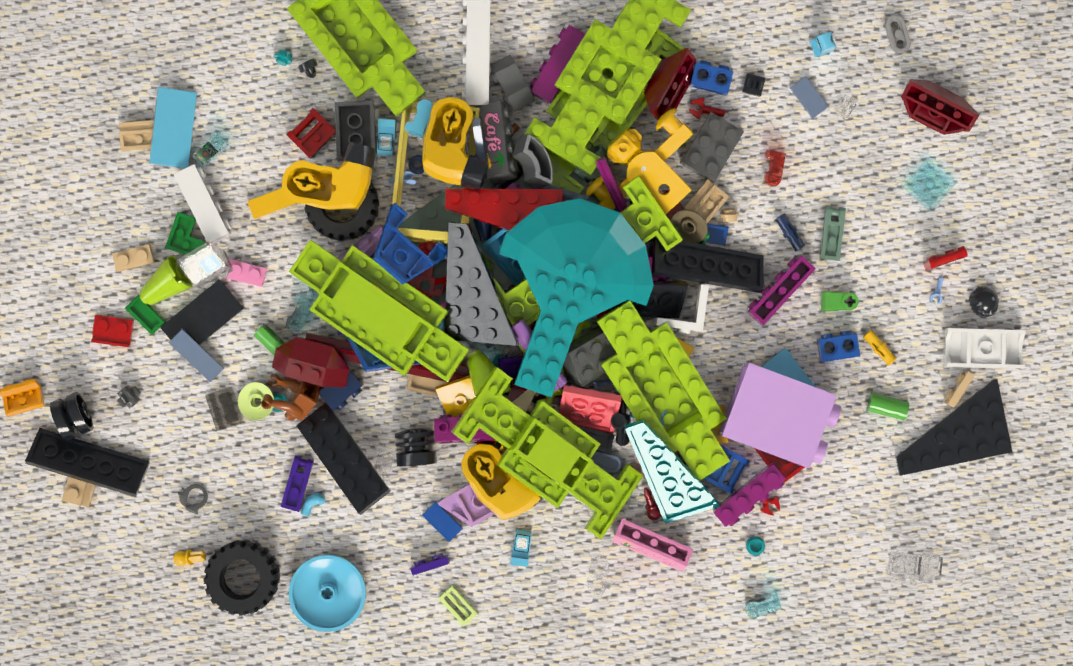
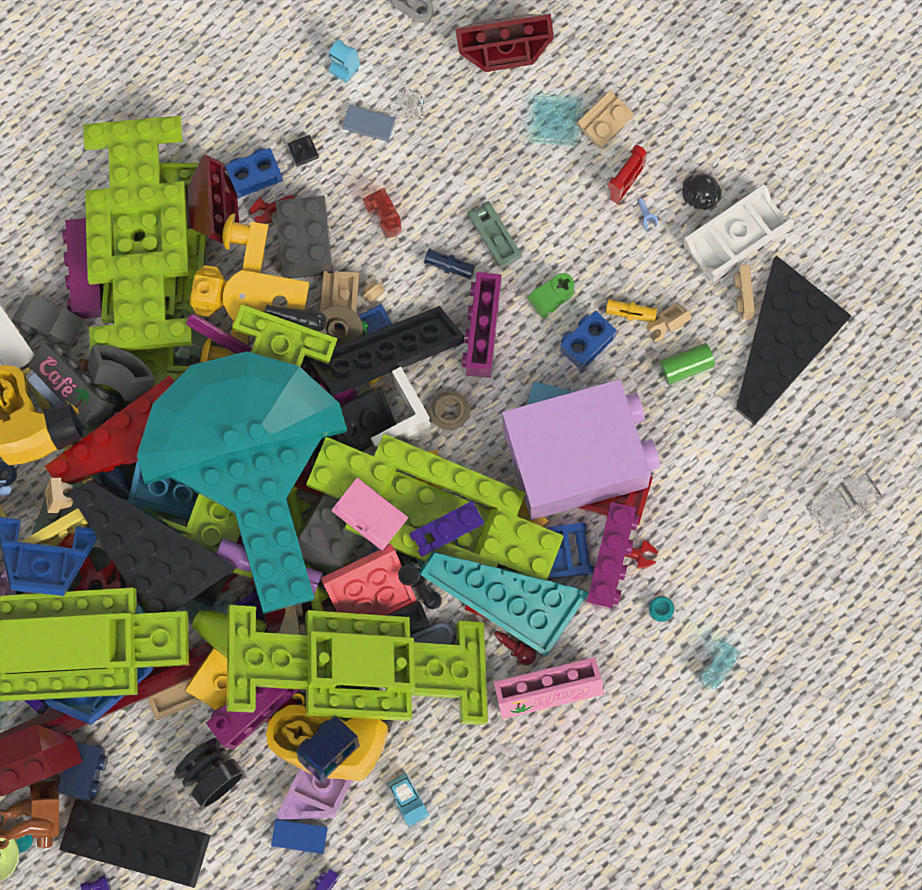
camera: 30 degrees left, 15 degrees down
none -> tan tile [45,478,74,513]
none -> black piece [265,304,327,331]
none -> clear blue brick [296,716,360,783]
none -> bright pink piece [331,478,408,551]
none -> dark purple plate [409,501,484,557]
none -> dark tan gear [430,391,470,431]
none -> tan plate [575,90,634,149]
none -> tan plate [646,302,692,342]

